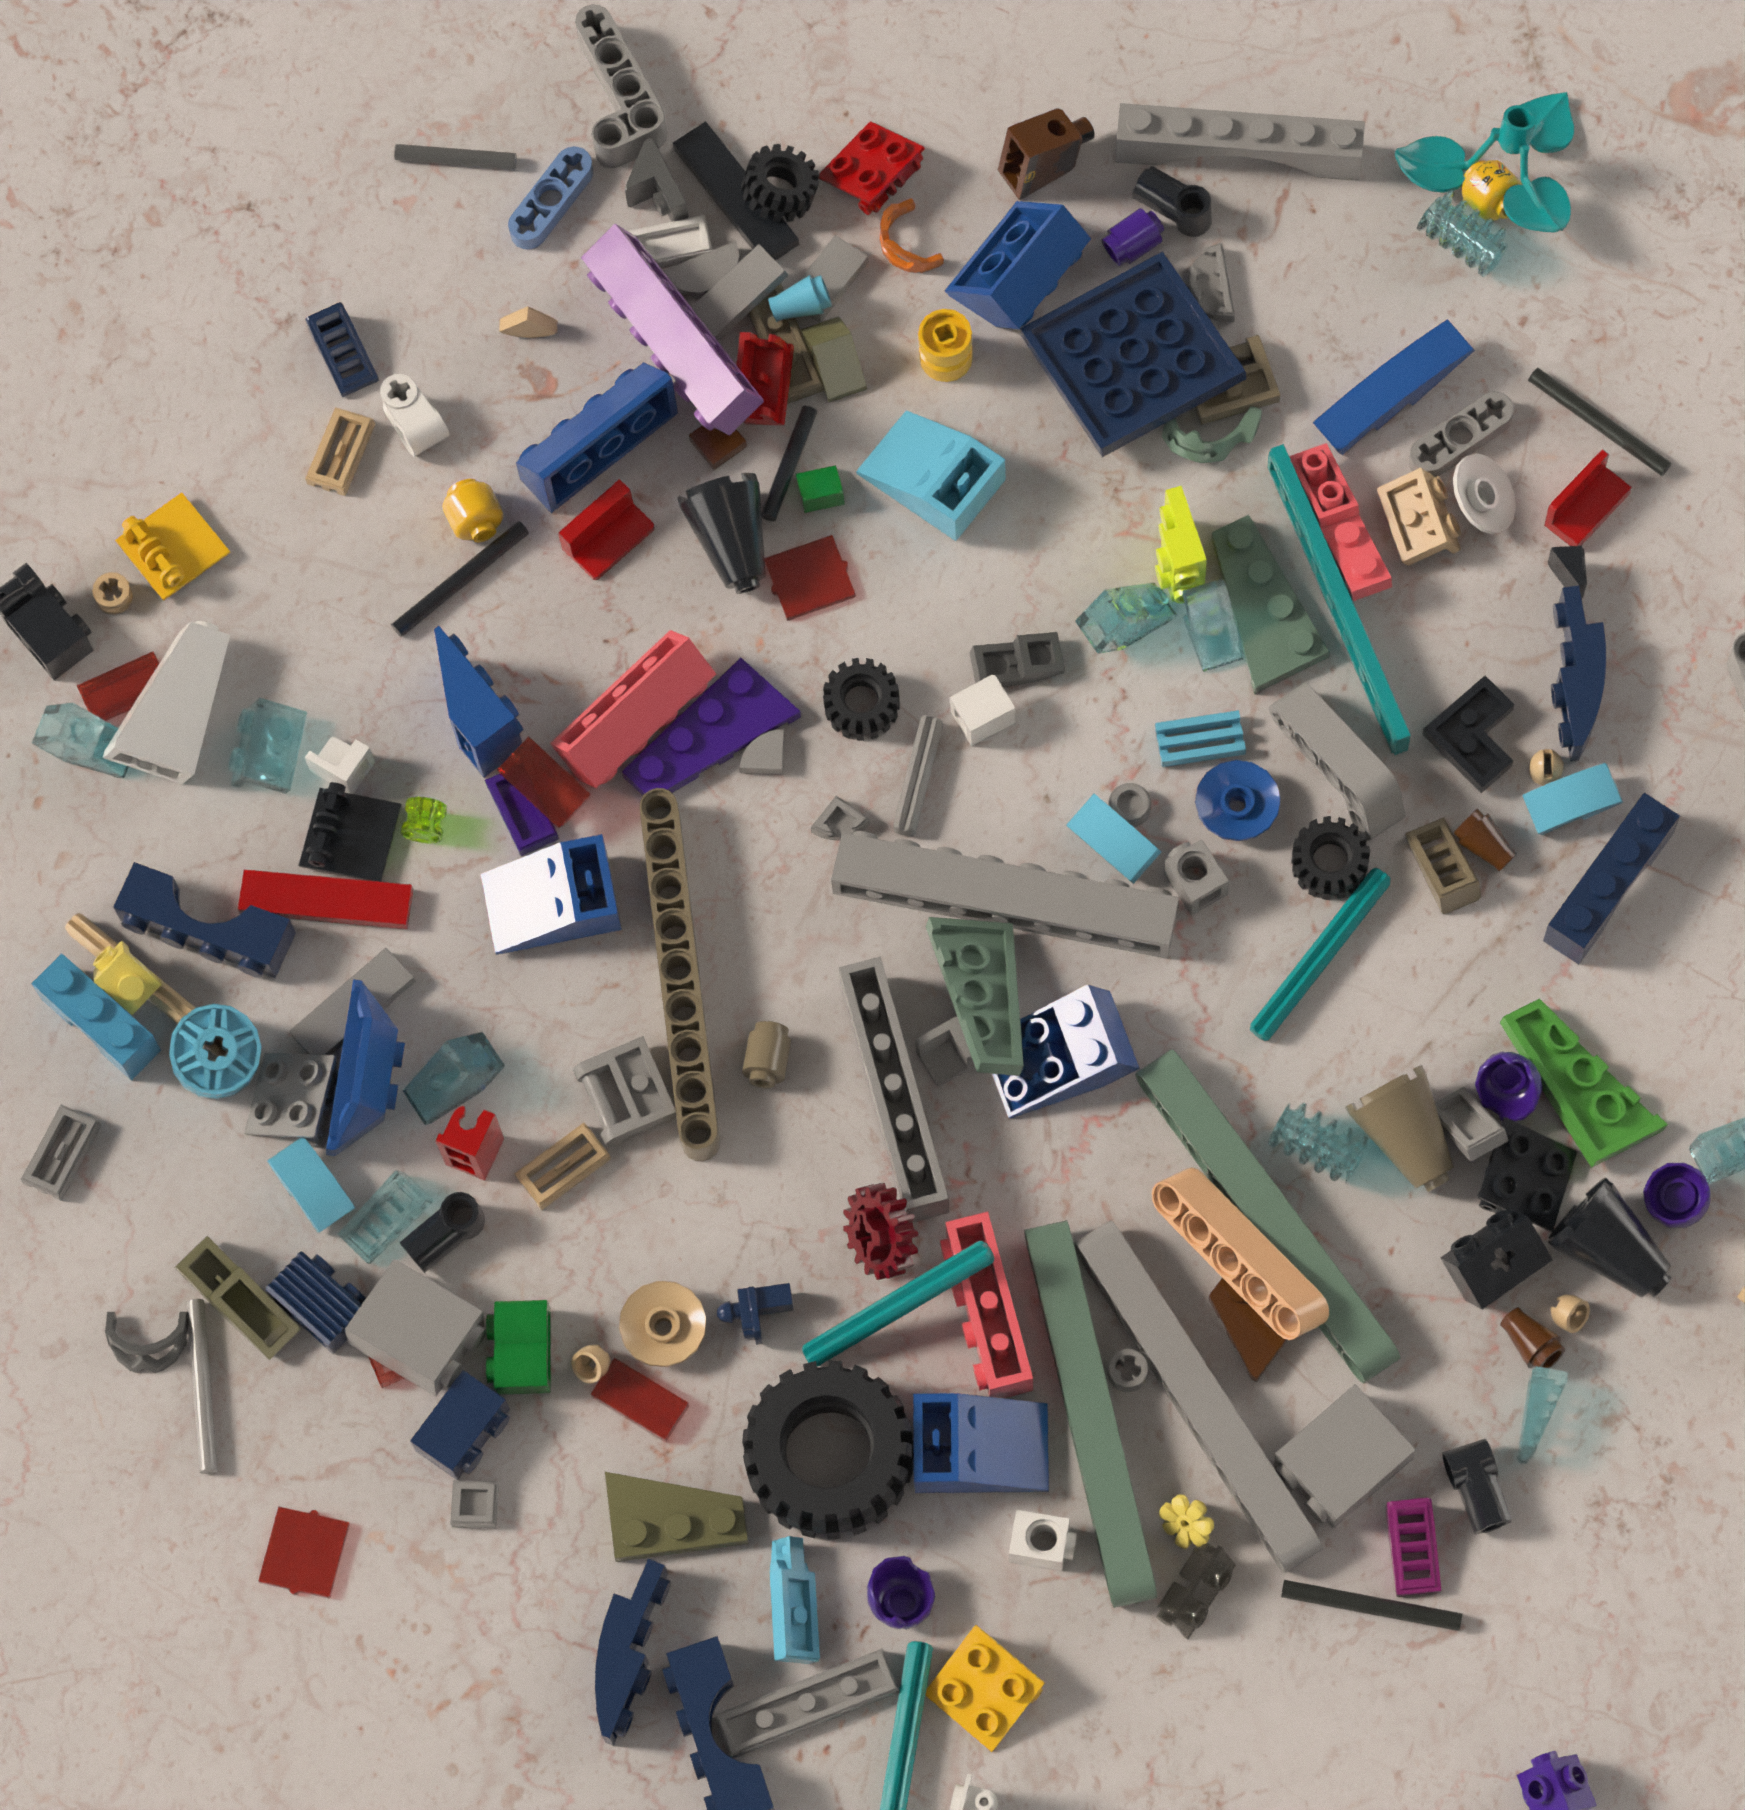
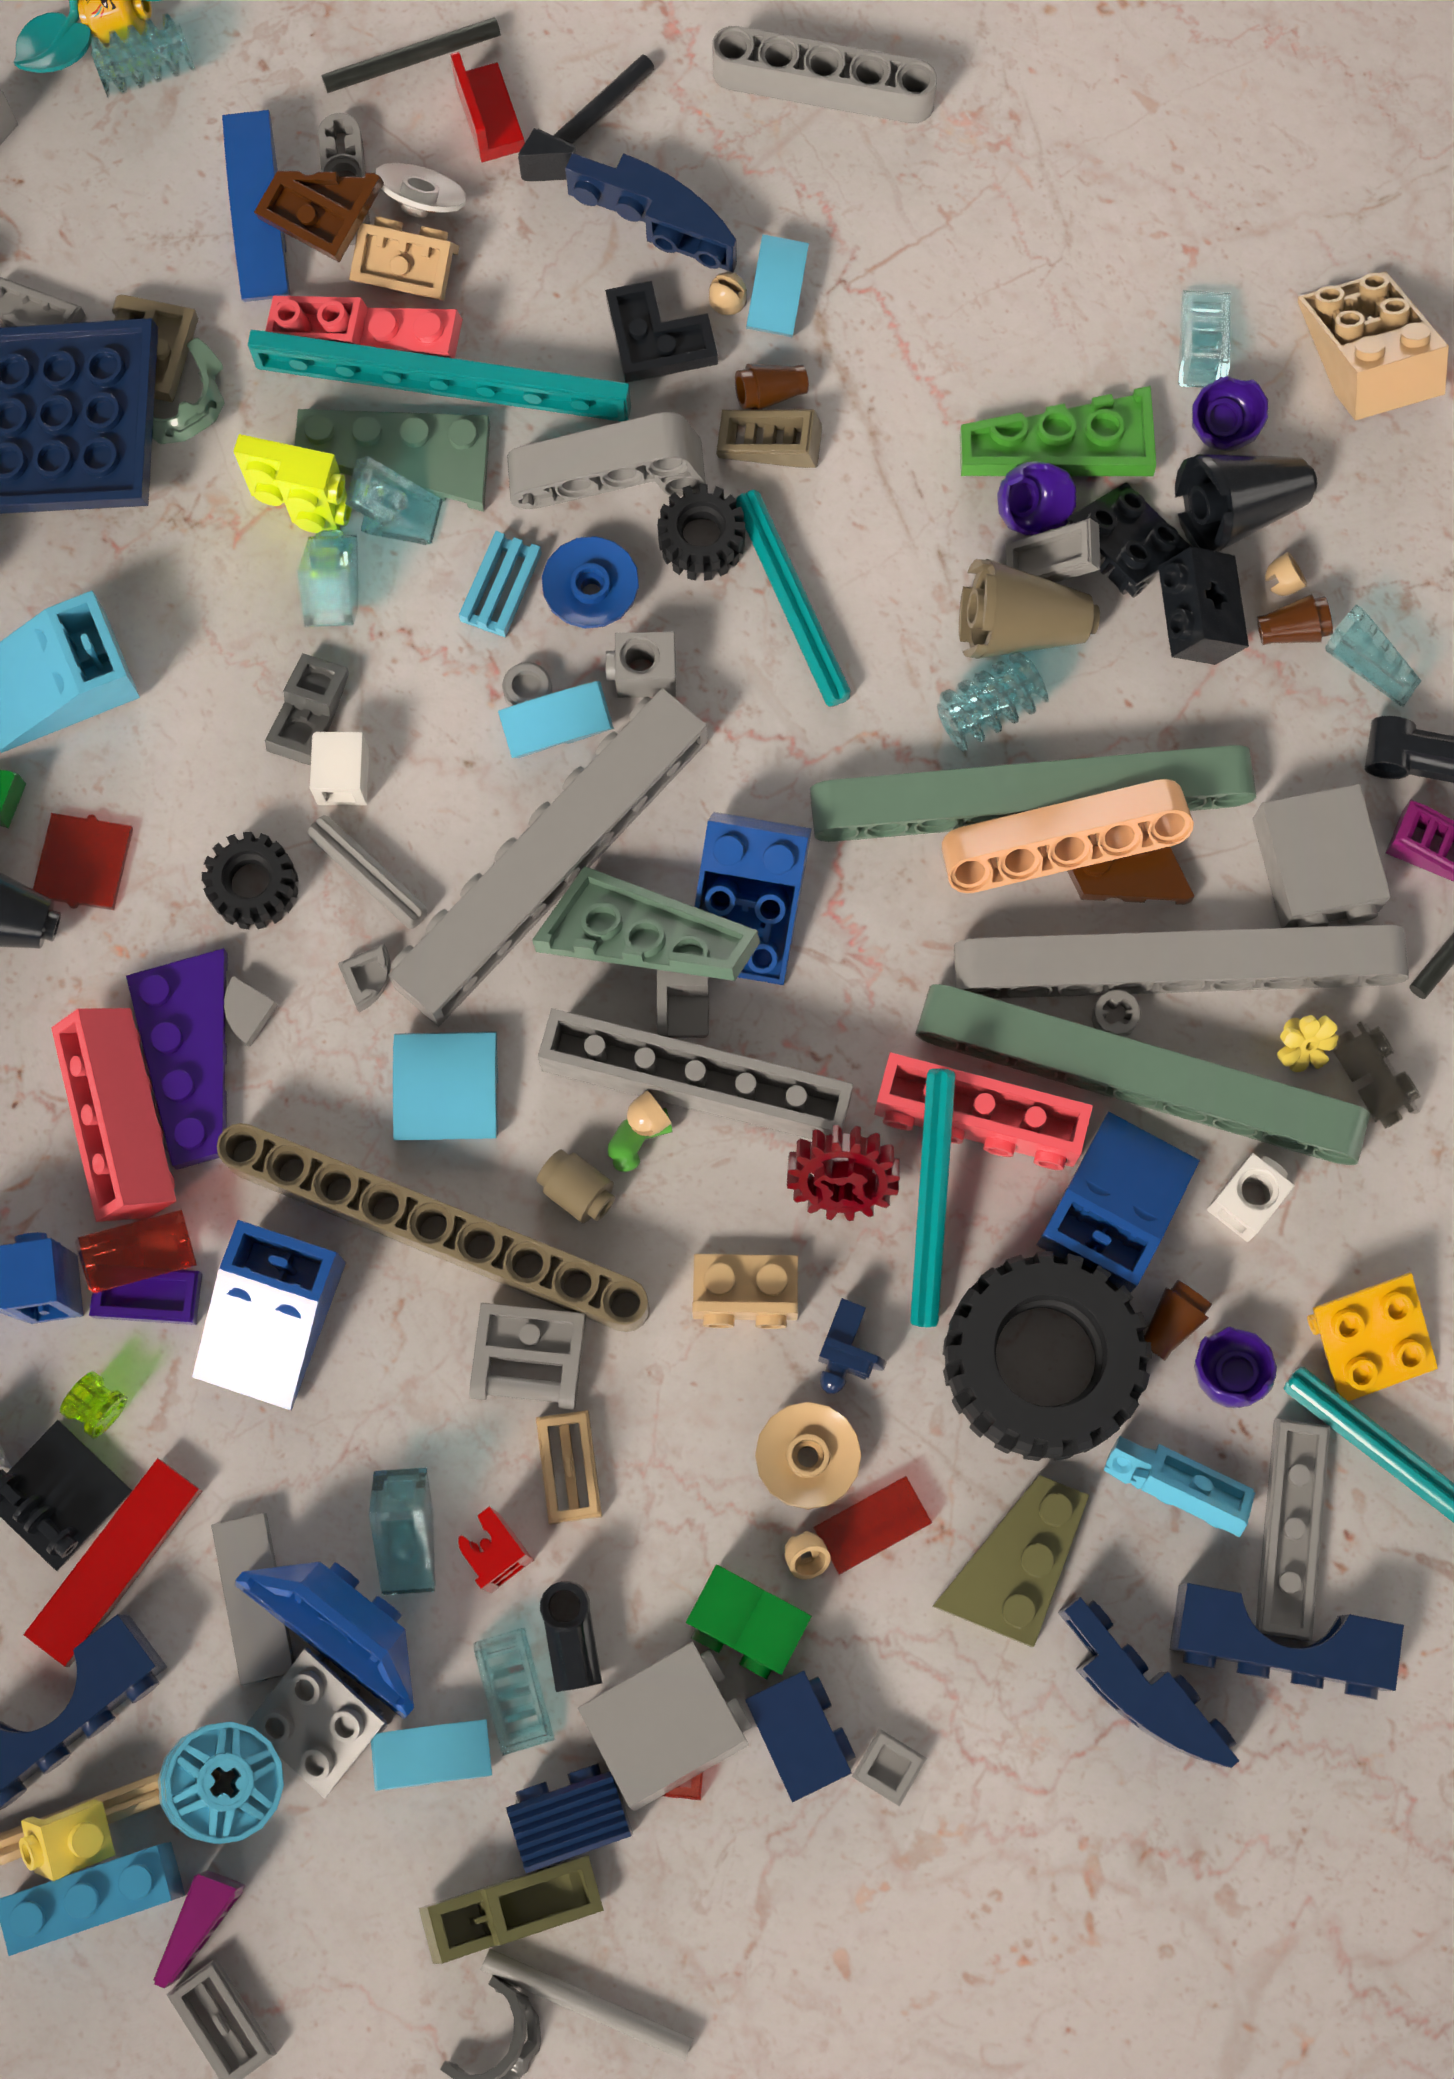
camera: 65 degrees left, 5 degrees up
clear red piece [258,1506,350,1599] -> none
dark blue arch [1543,792,1680,965] -> none
none -> magenta slope [153,1870,245,1988]
none -> reddish brown wing [254,171,384,262]
none -> medium azure slope [393,1031,498,1140]
none -> black bar [553,54,654,144]
none -> bright green arm [608,1108,673,1172]
none -> tan hinge [627,1090,672,1136]
none -> tan bracket [692,1254,798,1329]
none -> reddish brown cone [1144,1280,1212,1361]

